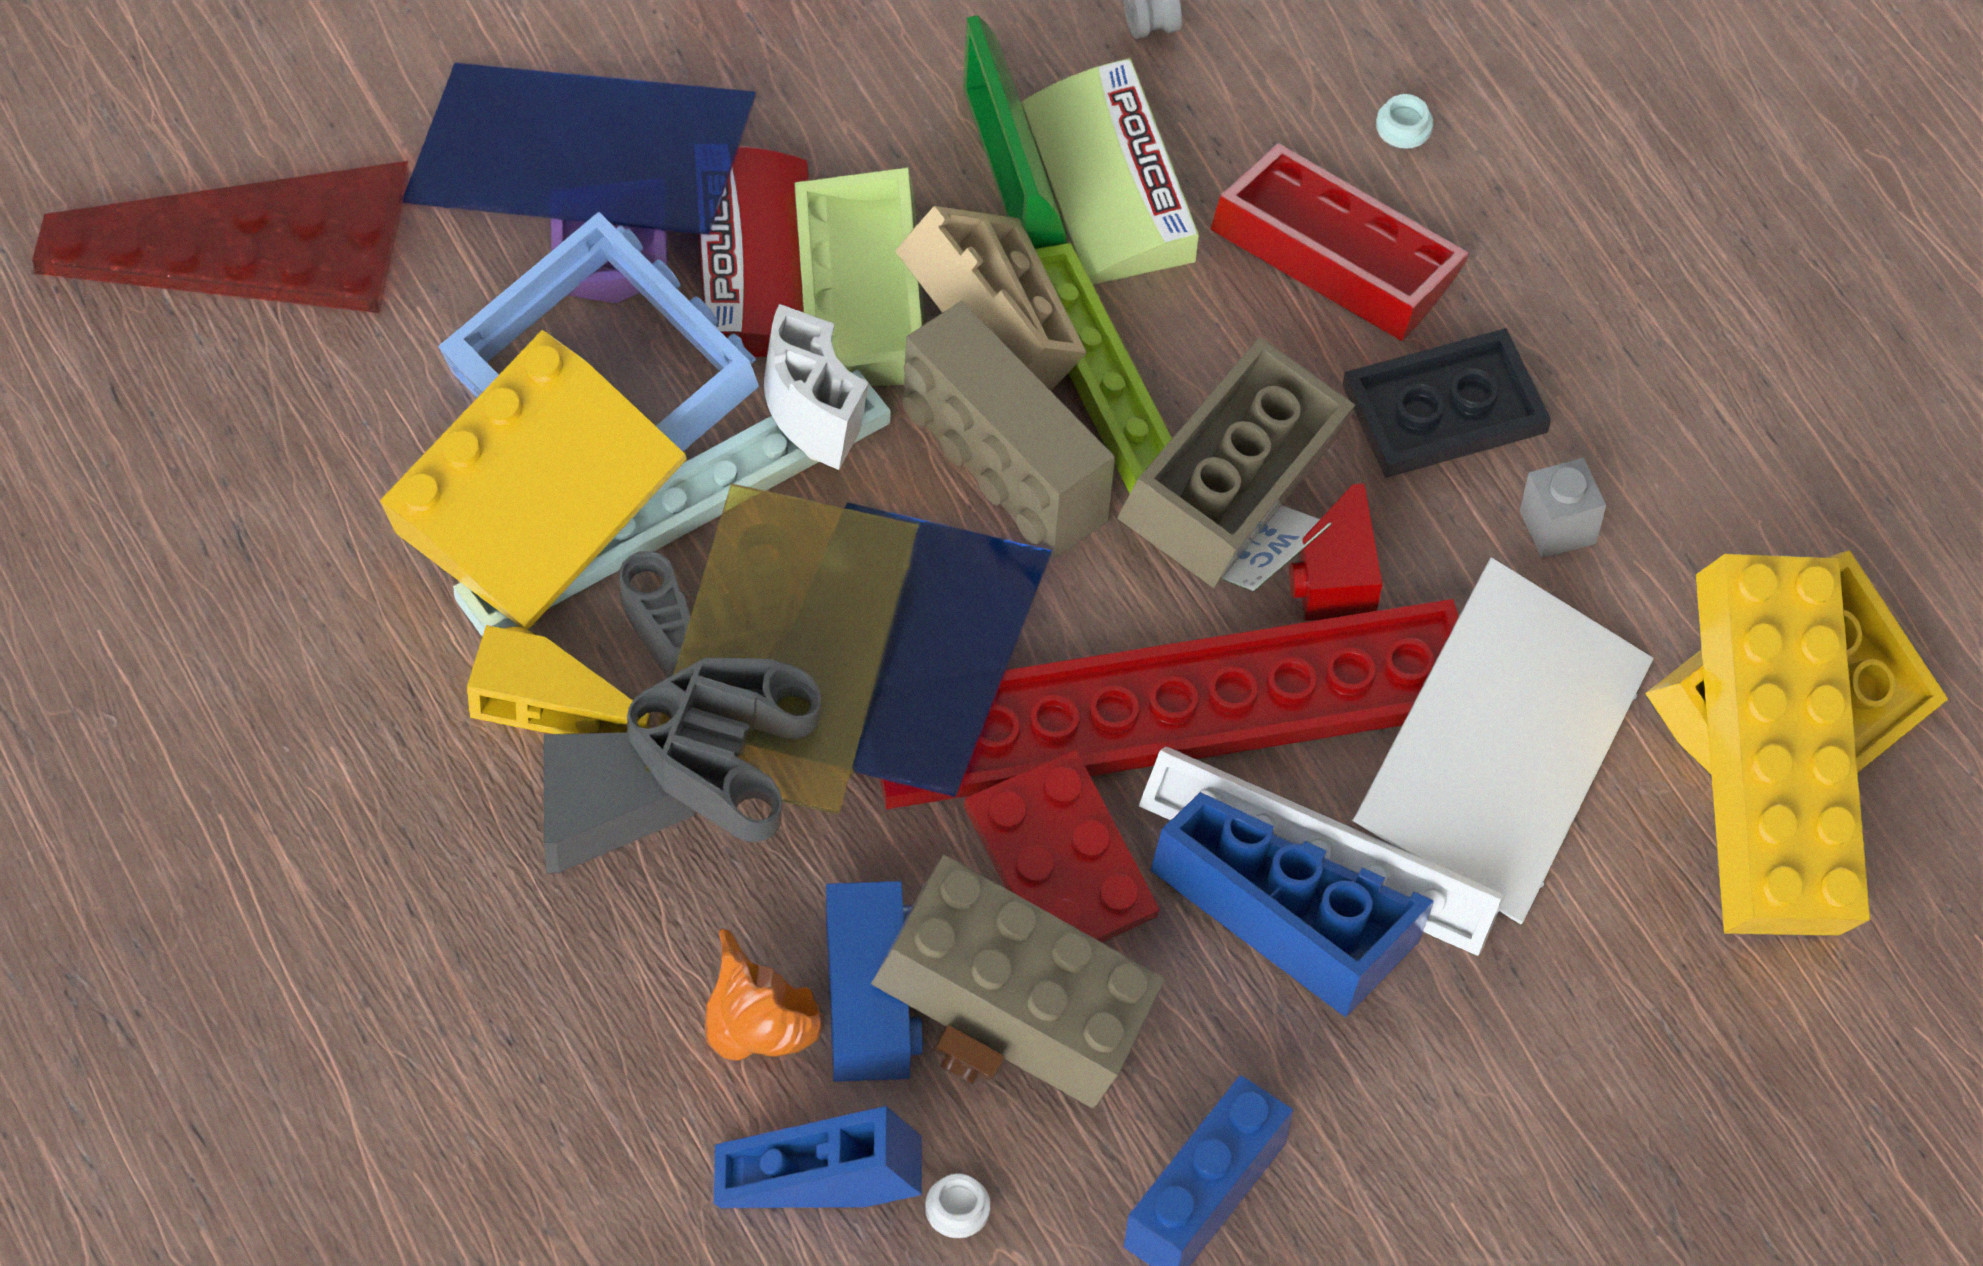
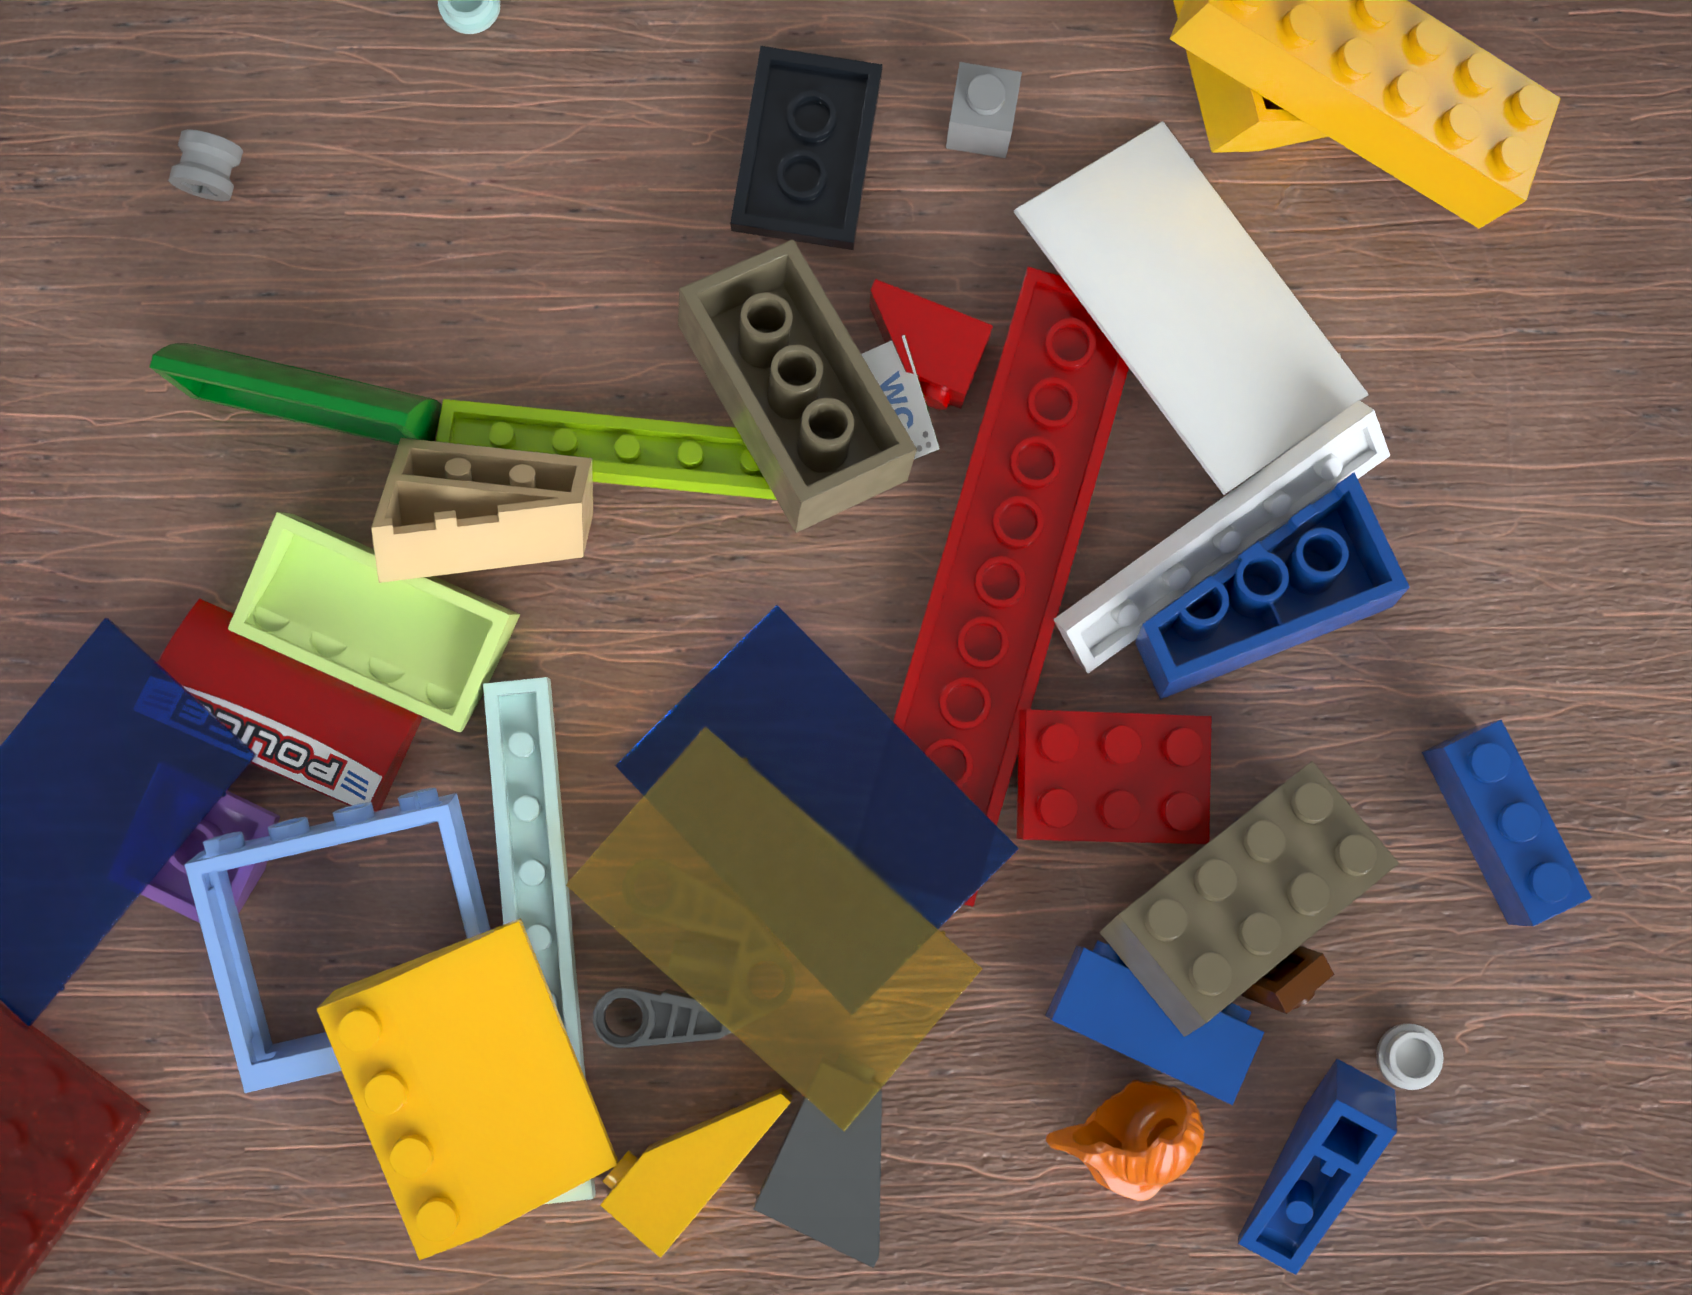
camera: 60 degrees left, 25 degrees up
dark grey connector [627,658,821,843] -> none
white brick [764,304,869,470] -> none
dark tan brick [902,300,1115,559] -> none
yellowish green slope [1021,58,1199,285] -> none
red slope [1210,143,1469,341] -> none

